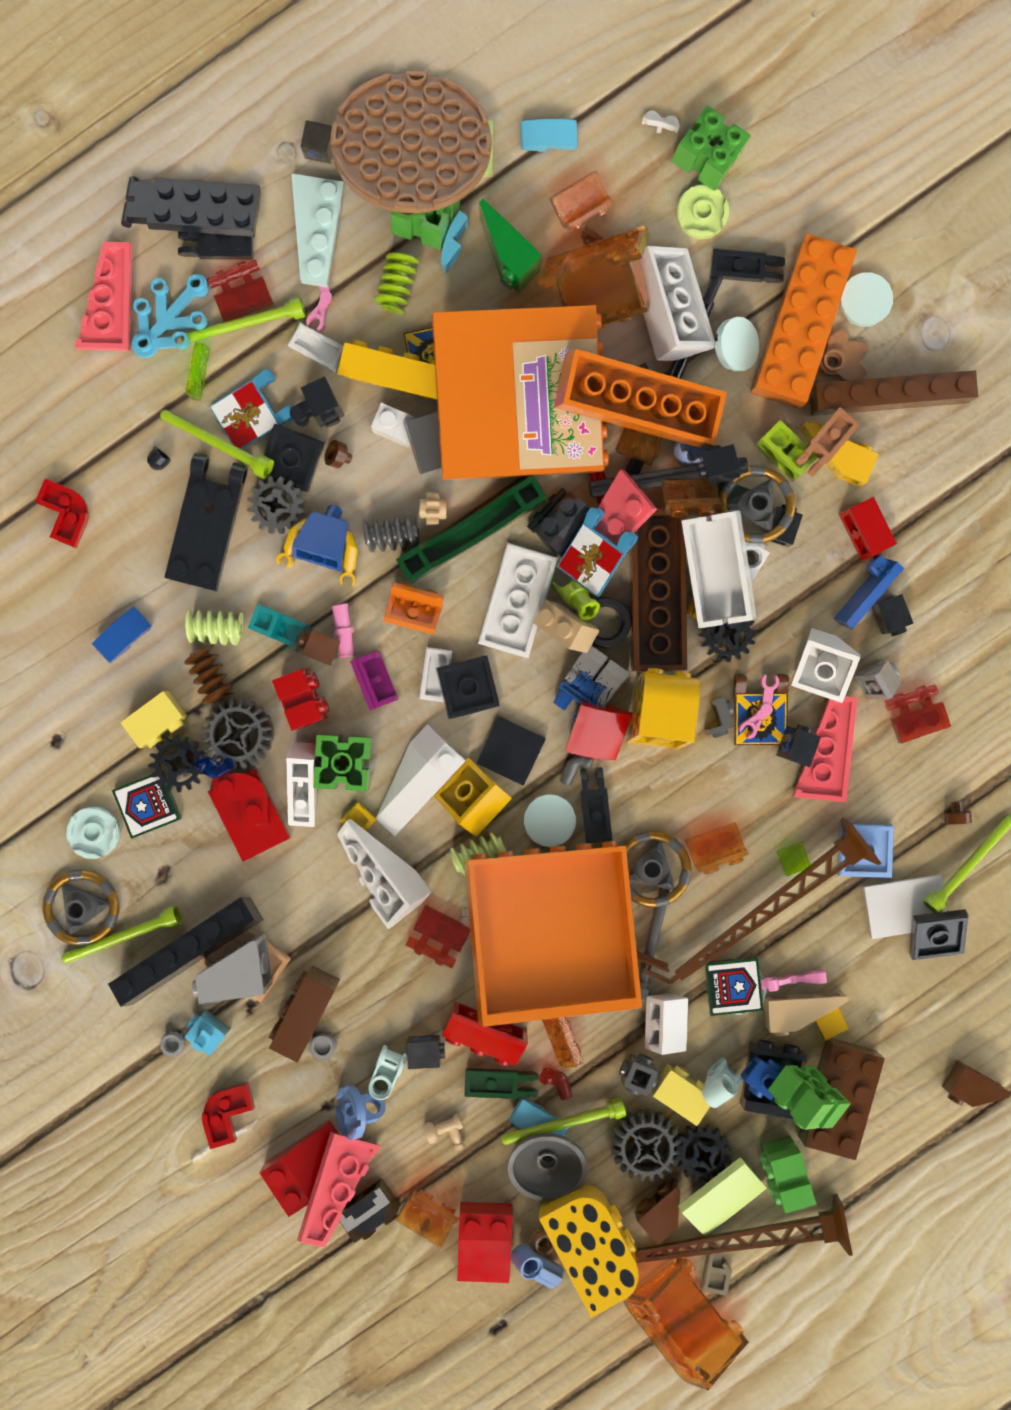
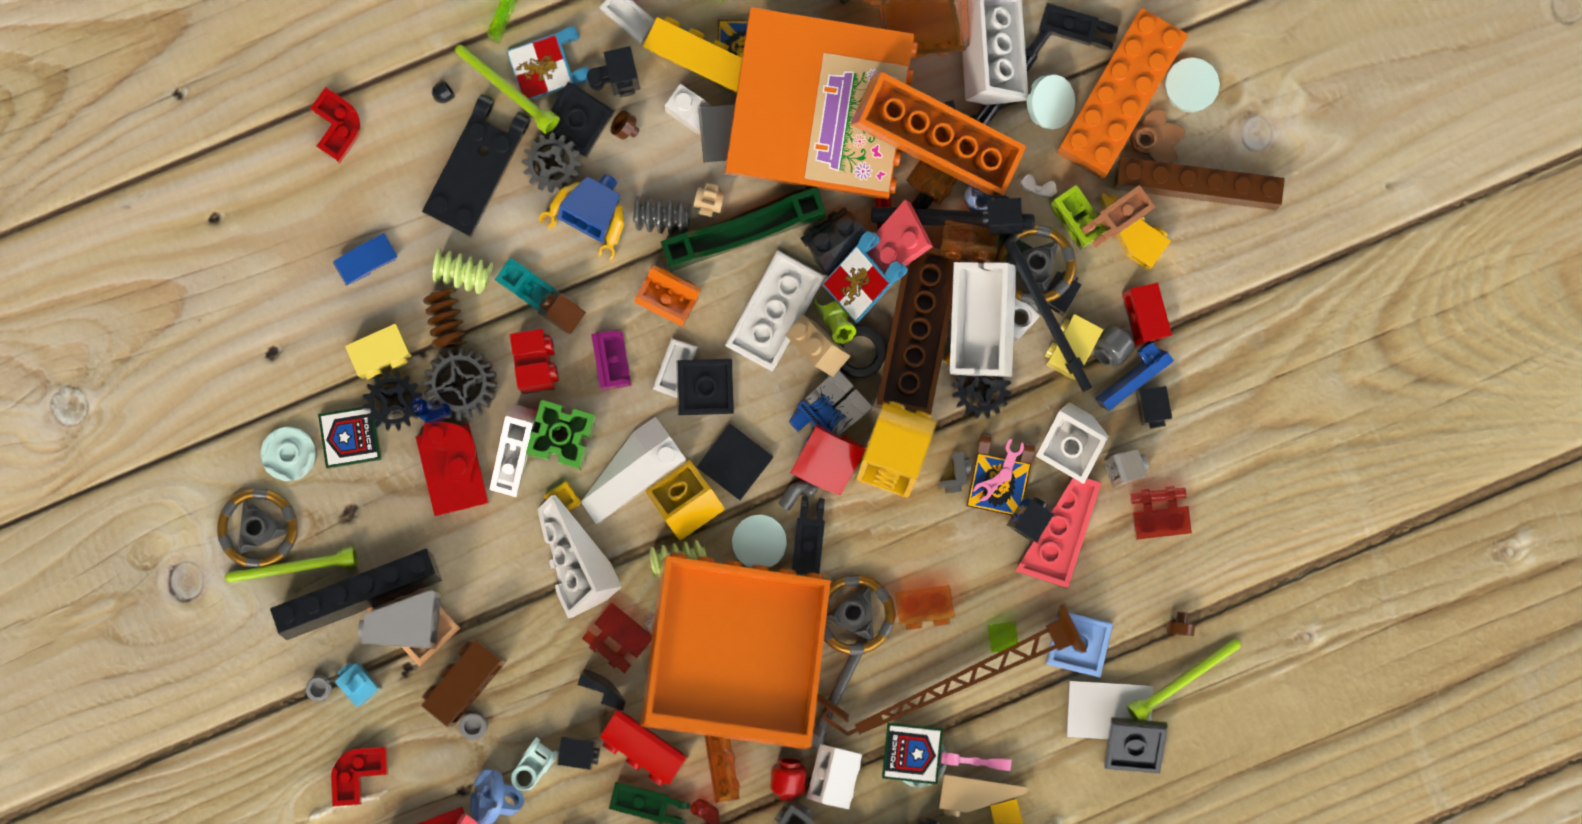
camera: 10 degrees right, 5 degrees down
bright pink pin [331,604,356,658] -> none
none -> black slope [577,669,626,711]
none -> red head [770,758,807,801]
none -> black bar [1005,240,1092,392]
none -> white piece [1020,174,1058,198]
none -> light yellow brick [1045,314,1103,381]
none -> dark grey head [1094,325,1135,366]

